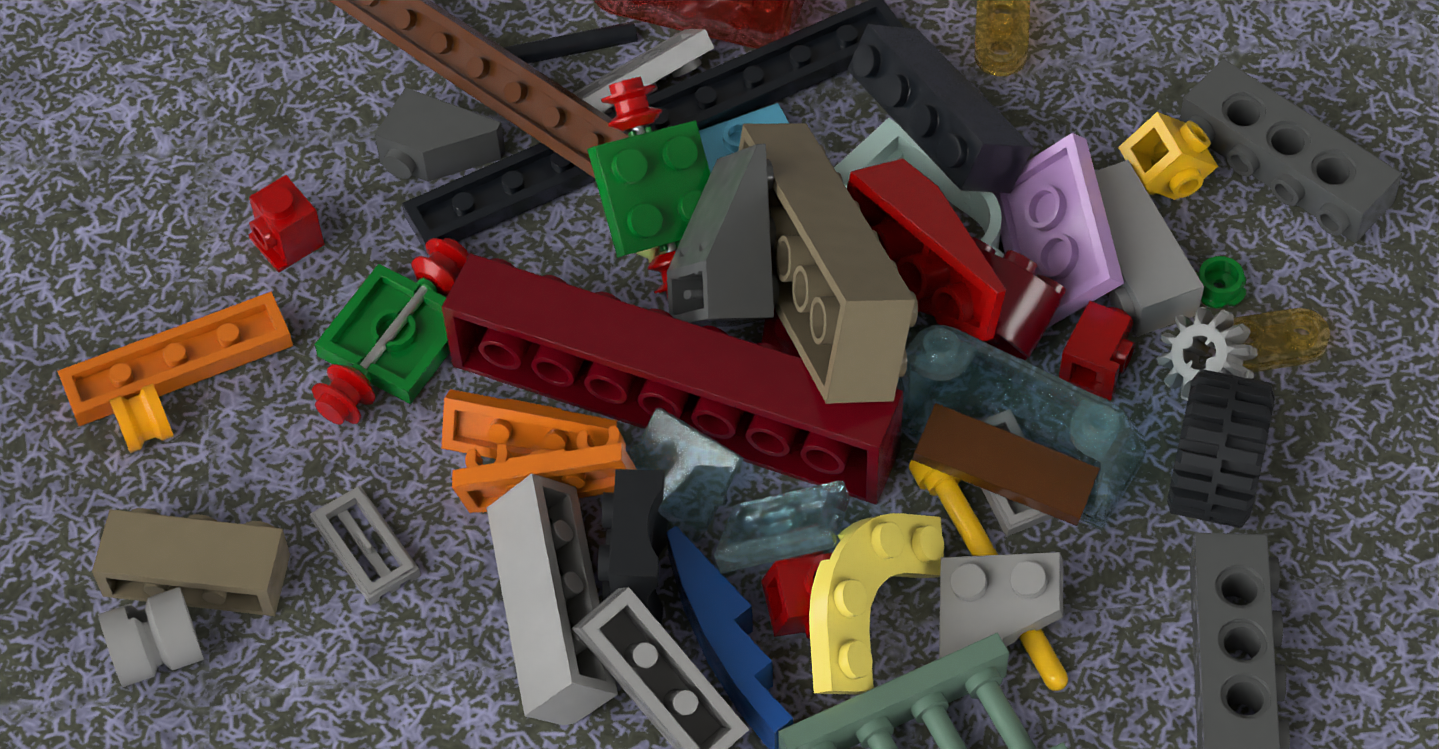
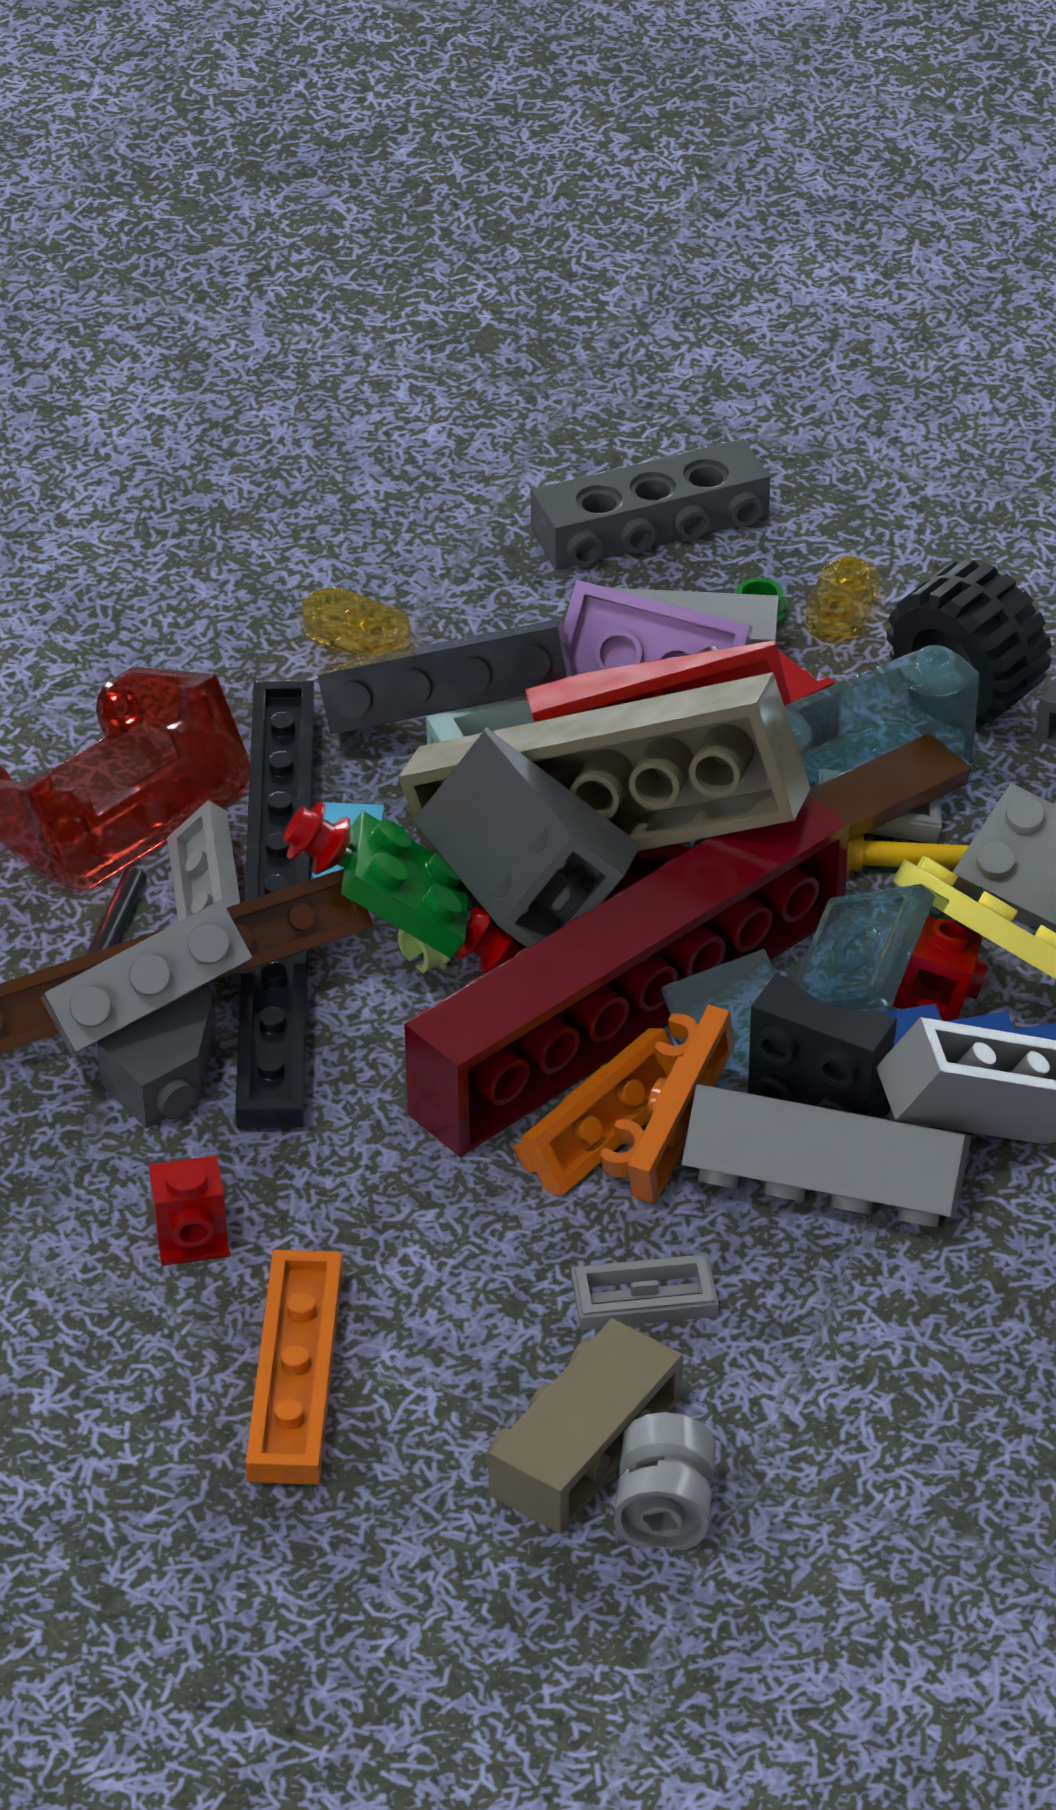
camera: 65 degrees left, 15 degrees down
light orange wheel [109,384,174,453] -> none
green plate [312,238,469,425] -> none
yellow brick [1118,112,1219,200] -> none
light grey gear [1156,307,1258,401] -> none
none -> light grey brick [40,900,253,1056]

